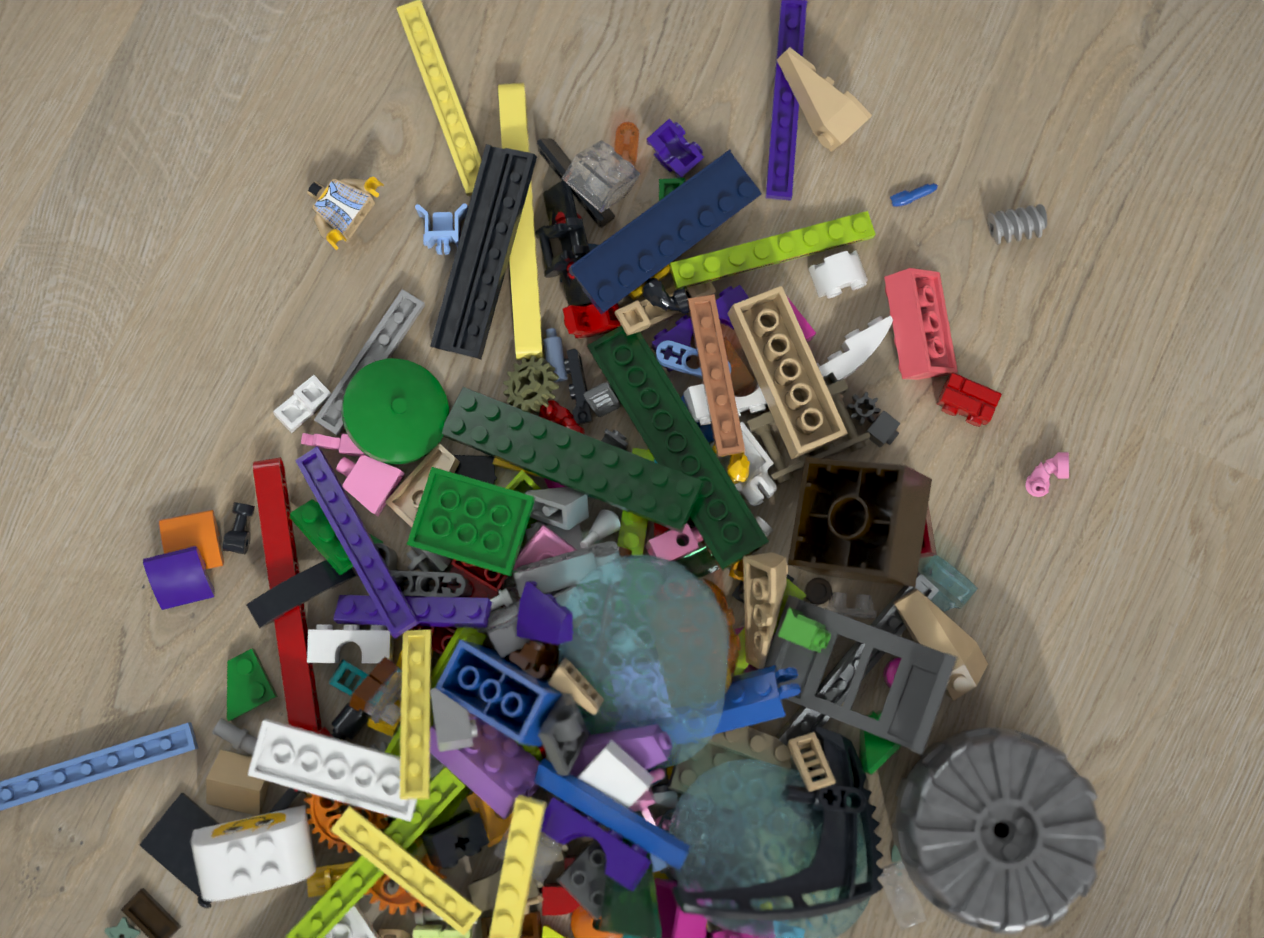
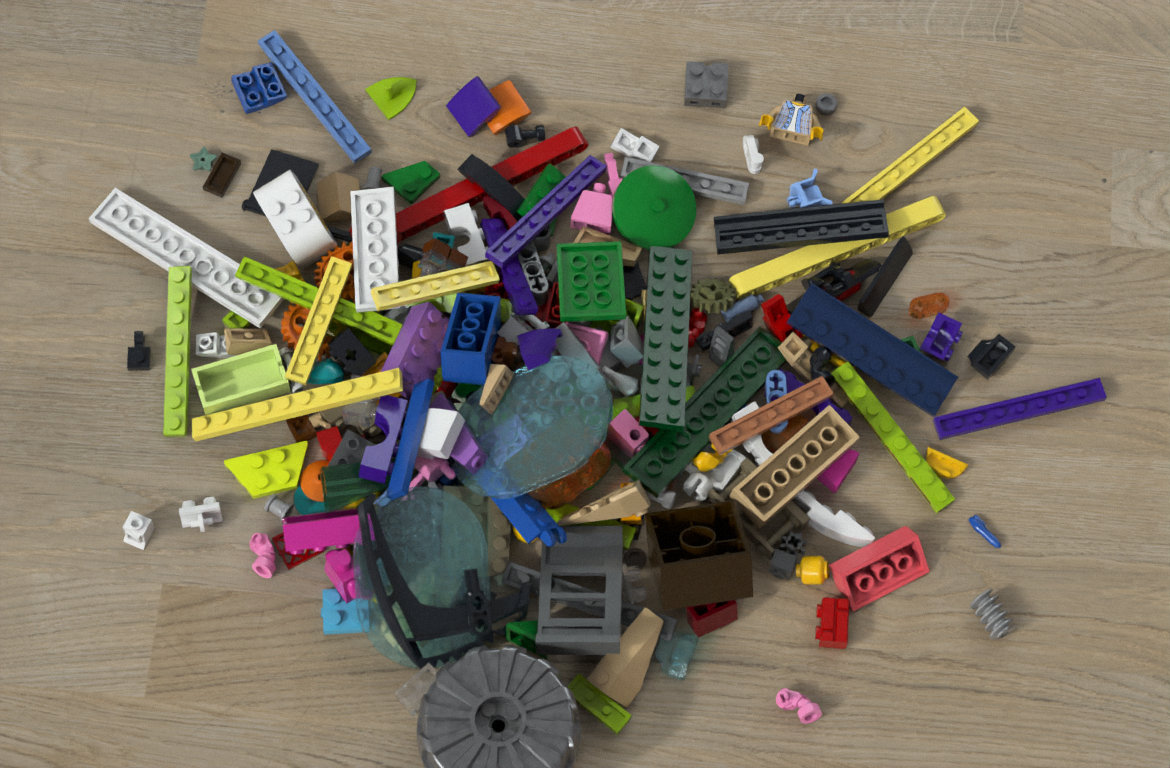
camera: 70 degrees right, 15 degrees down
light grey slope [430,688,478,752] -> none
dark grey plate [539,693,590,776] -> none
clear brick [562,140,641,212] -> none
tan wedge [777,47,872,152] -> none
bright green window [778,607,831,653] -> none
tan slope [788,732,836,792] -> none
white cylinder [808,250,868,298] -> none
none -> blue slope [231,62,287,114]
none -> teal hat [307,358,344,384]
none -> lime shield [365,77,417,120]
none -> dark red slope [483,196,517,231]
none -> lime plate [567,674,632,735]
none -> flat silver piece [684,61,728,108]
none -> white plate [743,135,764,174]
none -> yellow head [796,556,830,585]
none -> flat silver tile [816,94,837,115]
none -> yellow tile [925,447,968,479]
none -> black slope [967,334,1015,380]

